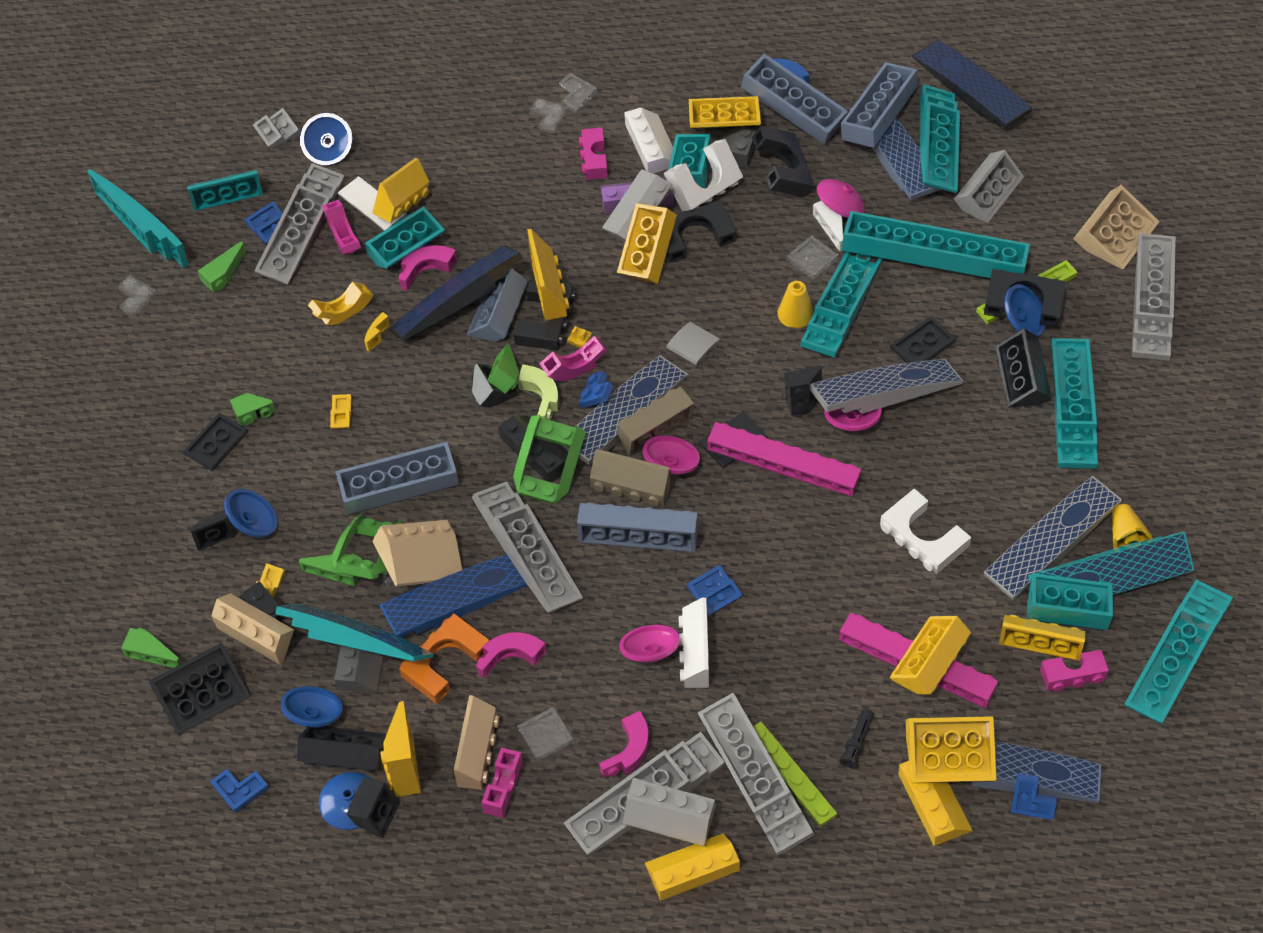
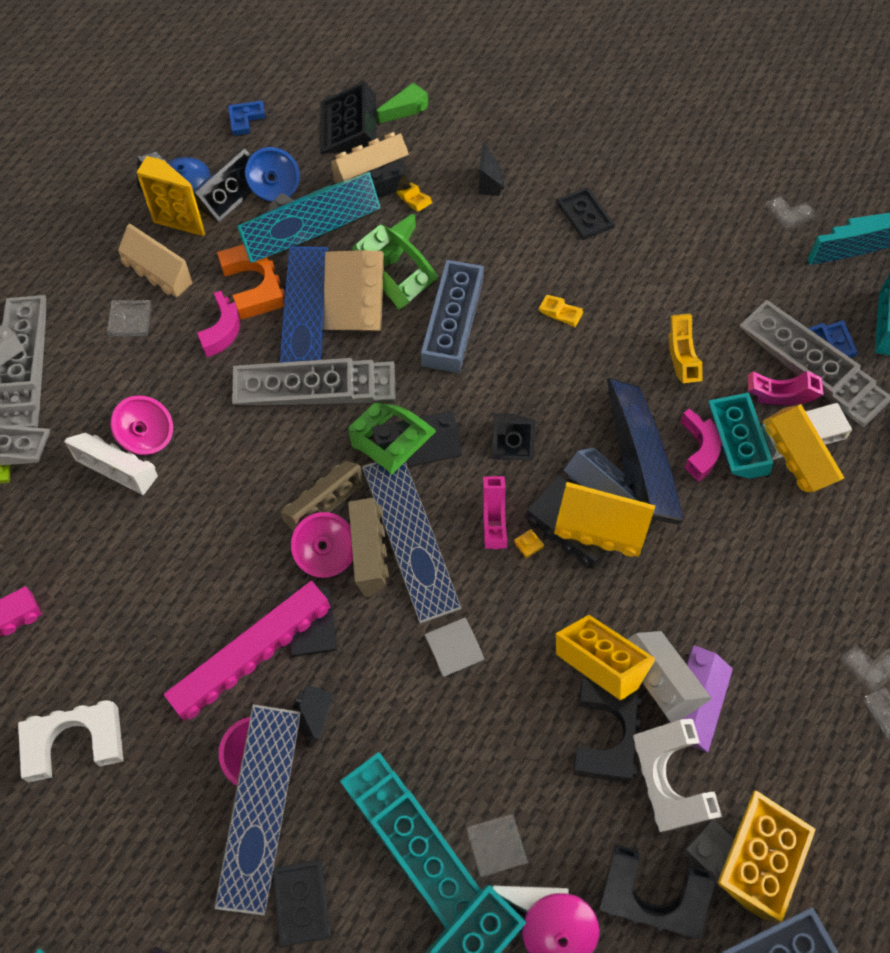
camera: 115 degrees right, 5 degrees up
bright green slope [198,242,246,293] -> none
blue dish [224,489,278,538] -> none
bright green slope [230,393,275,426] -> none
yellow slope [364,312,390,352] -> none
dark pink arch [481,747,523,818] -> none
bright green slope [487,344,519,394] -> none
yellowish green arch [518,365,559,420] -> none
sand blue brick [577,503,698,552] -> none
blue plate [578,371,614,408] -> none
dark pink arch [579,128,608,180] -> none
dark pink arch [599,711,649,778] -> none
white slope [625,108,673,173] -> none
teal slope [668,134,712,188] -> none
blue slope [686,565,743,615] -> none
yellow cone [778,281,814,328] -> none

